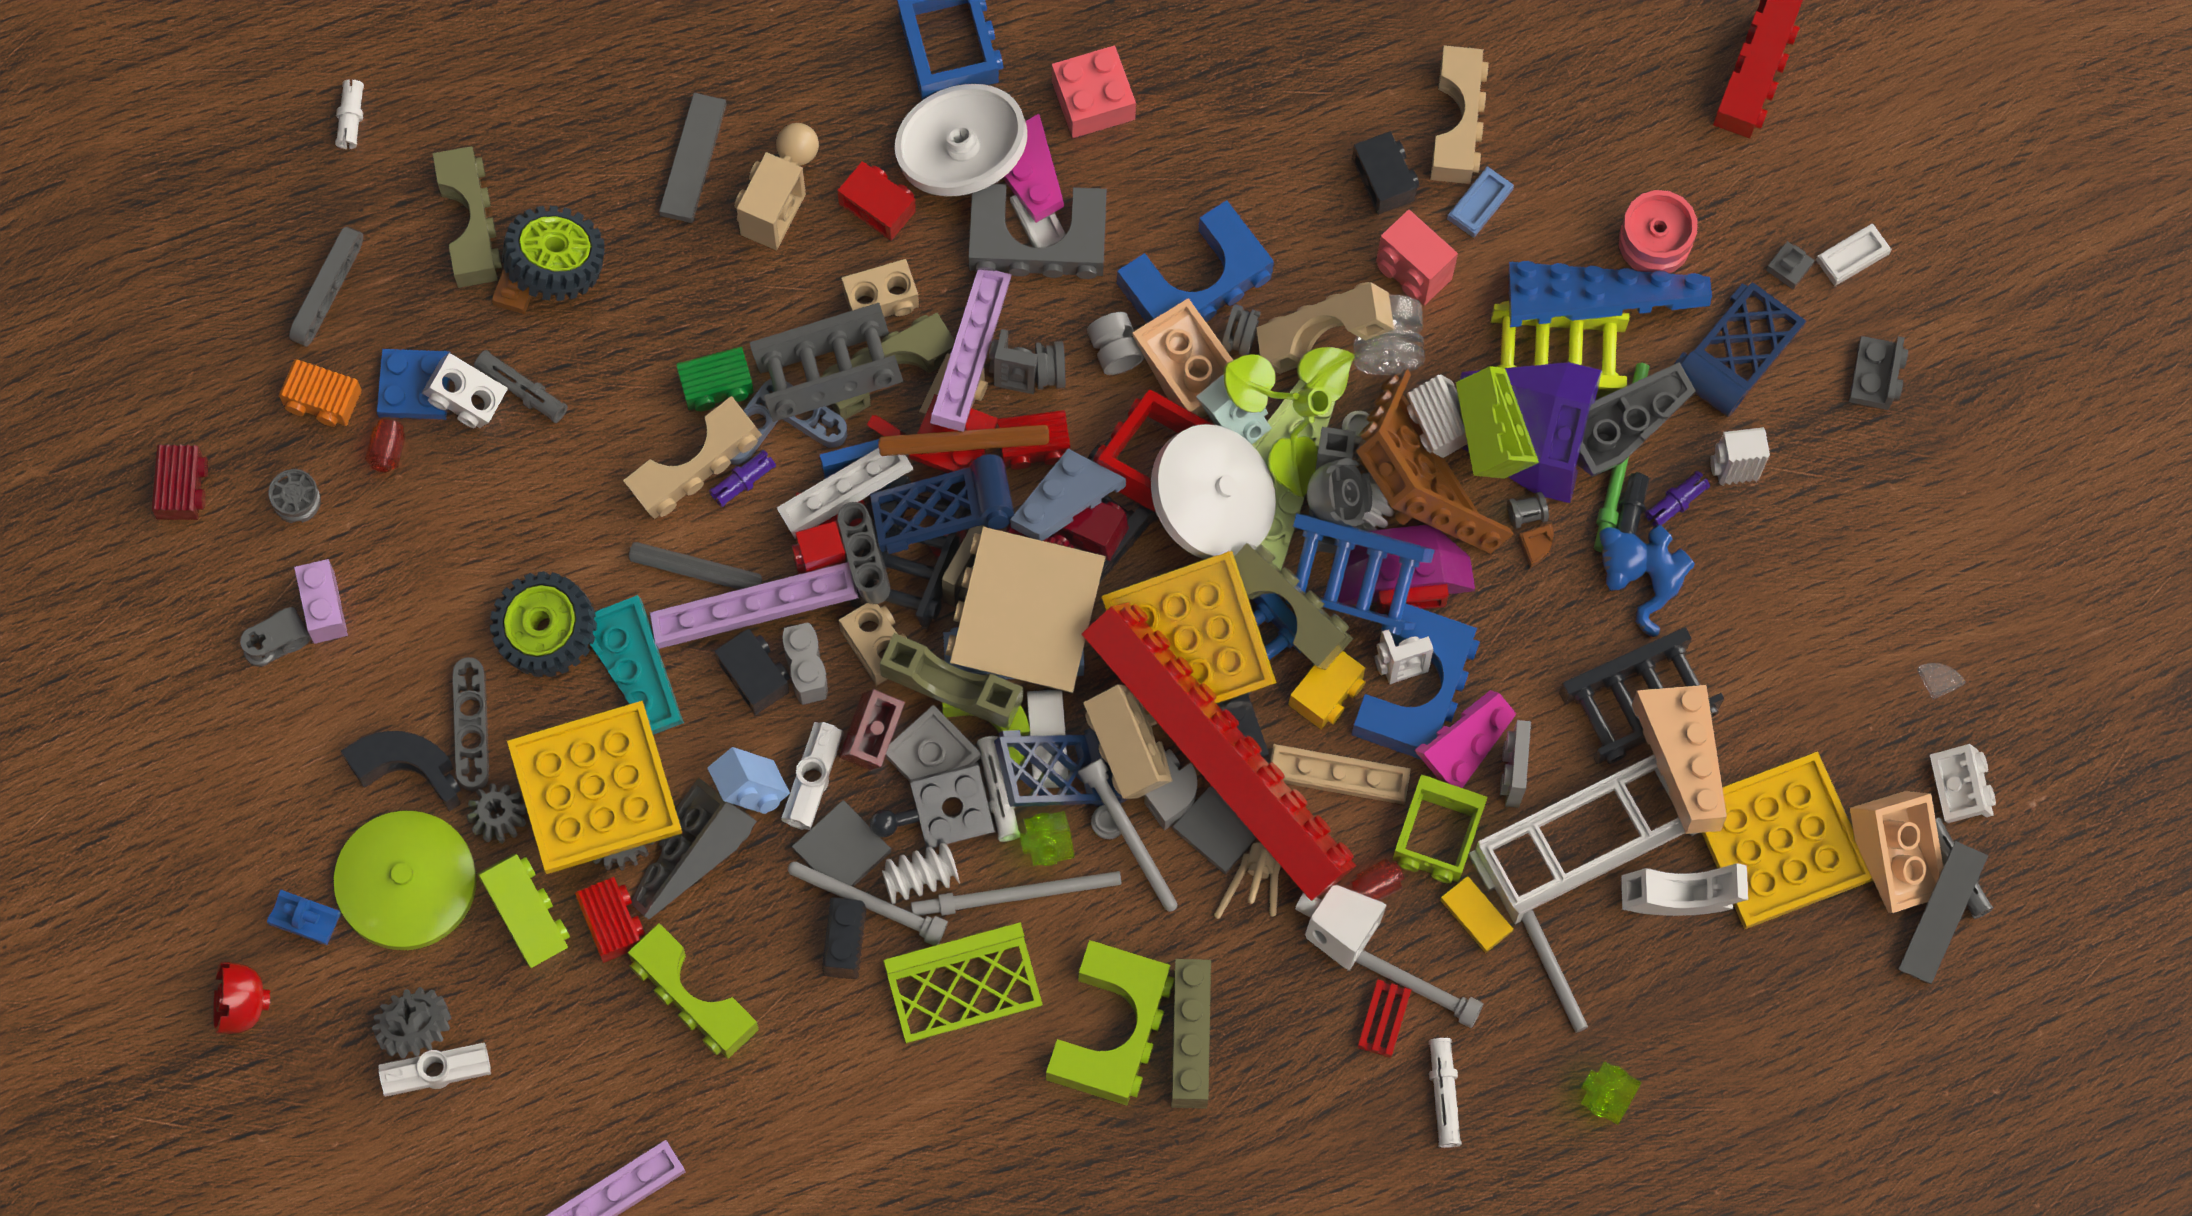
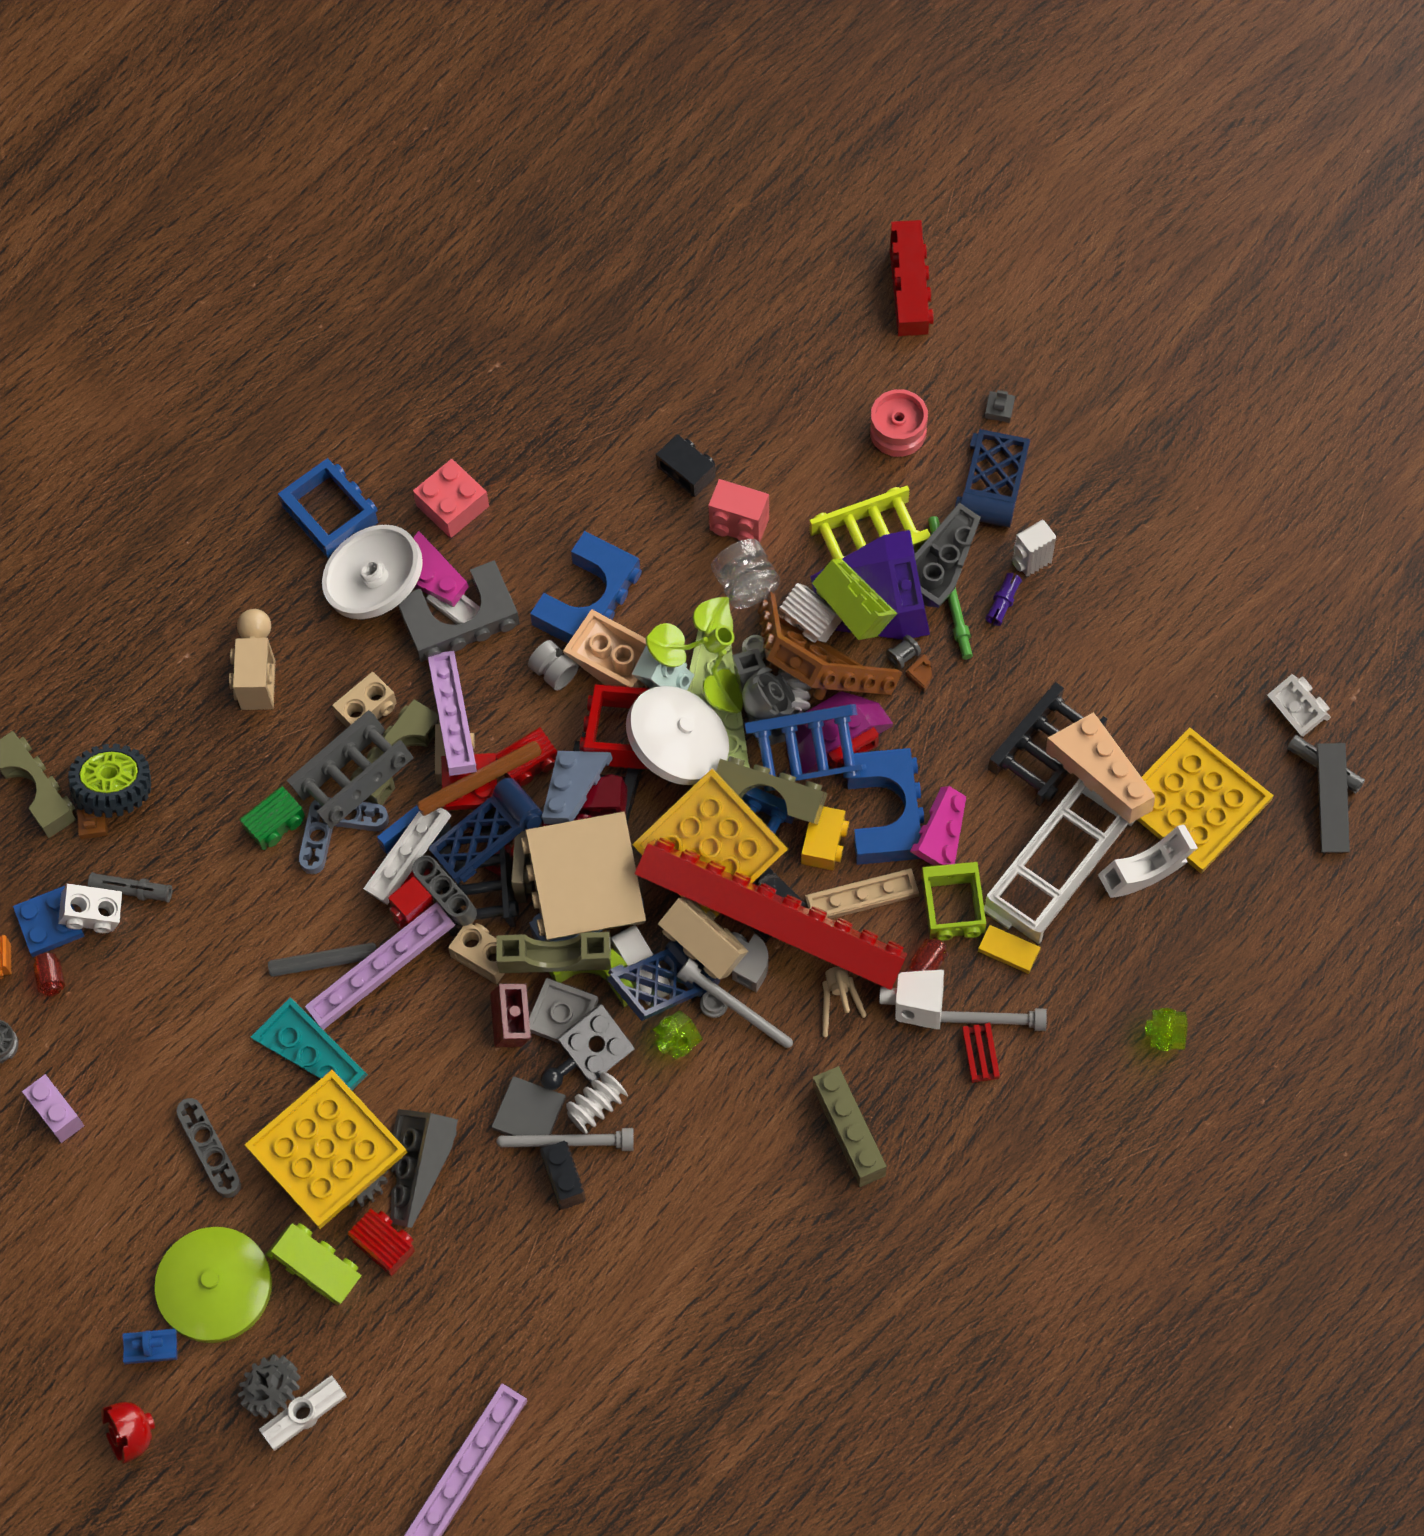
camera: 20 degrees left, 5 degrees down
dark grey piece [240,607,311,667] -> none
black arch [341,731,461,812] -> none
dark grey gear [467,783,527,844] -> none
wheel [490,571,597,677] -> none
tan arch [623,396,762,519] -> none
lime arch [628,923,759,1059] -> none
dark grey tile [659,93,727,223] -> none
light blue brick [707,747,790,814] -> none
dark purple pin [709,450,776,508] -> none
black brick [714,628,790,715] -> none
white piece [781,722,843,830] -> none
light grey brick [783,623,828,705] -> none
red brick [837,161,916,241] -> none
red tile [866,415,906,437] -> none
lime fence [883,922,1043,1044] -> none
light grey bar [911,871,1121,916] -> none
white pin [977,736,1021,842] -> none
dark grey bracket [989,329,1038,394] -> none
dark grey wheel [1035,341,1066,390] -> none
lime arch [1046,940,1175,1106] -> none
dark grey tile [1173,785,1257,875] -> none
dark grey wheel [1222,304,1261,356] -> none
tan arch [1256,282,1394,374] -> none
white bracket [1375,629,1433,684] -> none
white pin [1429,1038,1462,1148] -> none
tan arch [1430,45,1489,184] -> none
medium blue tile [1447,166,1514,238] -> none
light grey plate [1500,720,1531,808] -> none
blue wing [1508,261,1712,327] -> none
light grey bar [1522,910,1588,1033] -> none
blue animal [1599,524,1695,637] -> none
black axle [1617,472,1649,535] -> none
white tile [1816,223,1892,286] -> none
dark grey bracket [1849,336,1908,410] -> none
light nougat slope [1850,791,1943,913] -> none
clear tile [1917,663,1966,699] -> none

